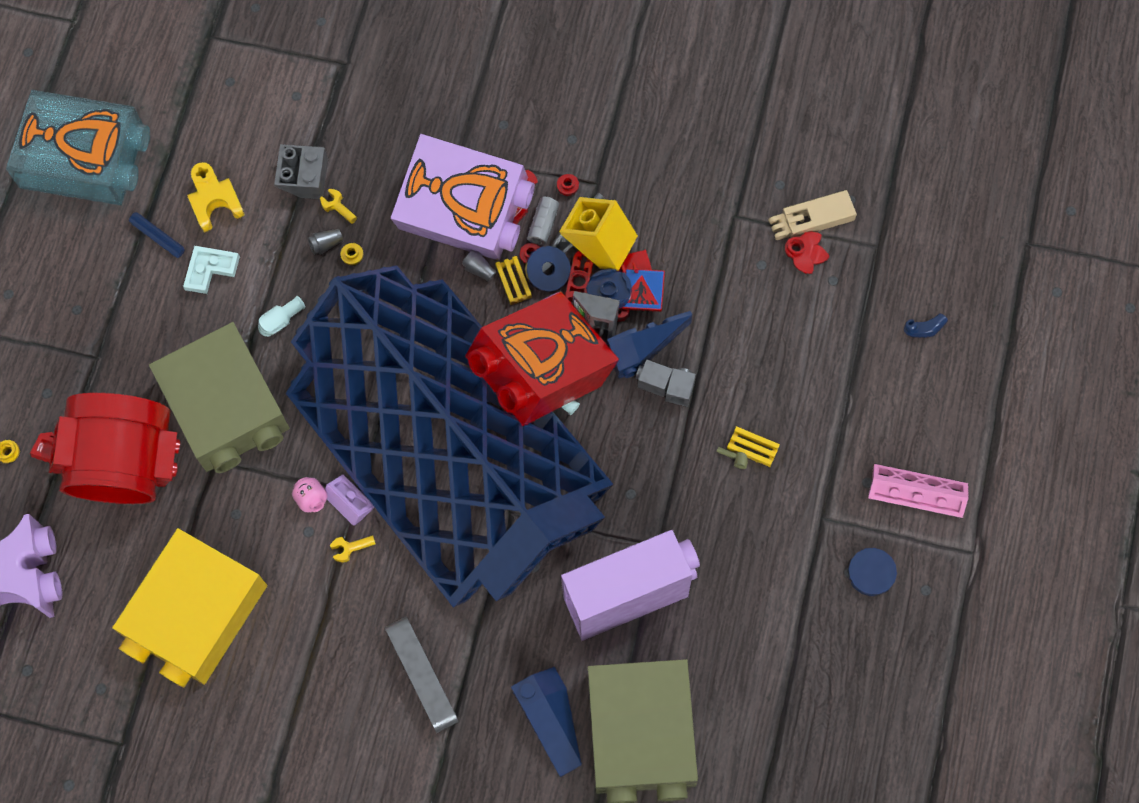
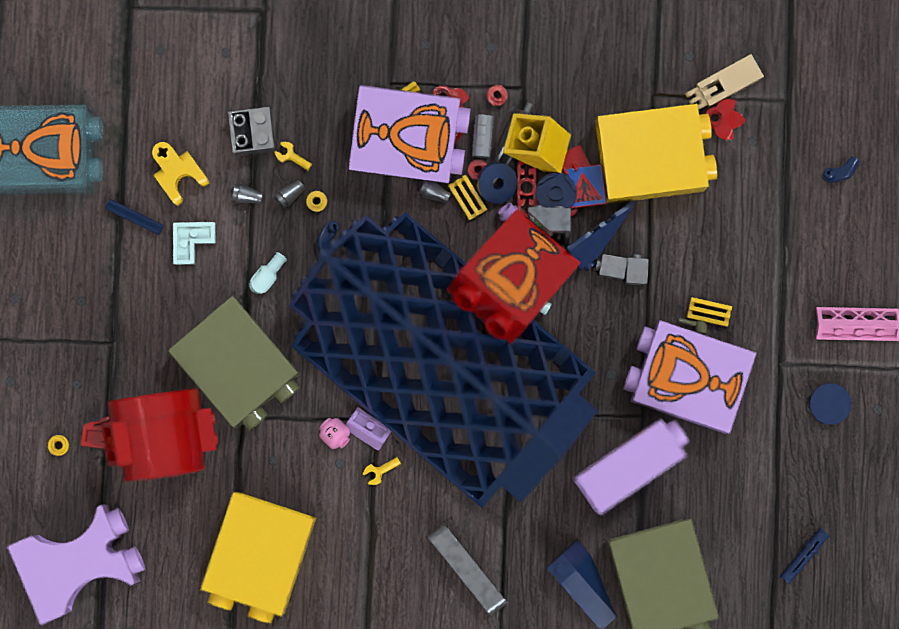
camera: 10 degrees left, 15 degrees up
none -> flat silver cone [231,183,263,204]
none -> yellow brick [595,104,717,204]
none -> lavender brick [623,321,756,434]
none -> dark blue pin [780,528,830,584]

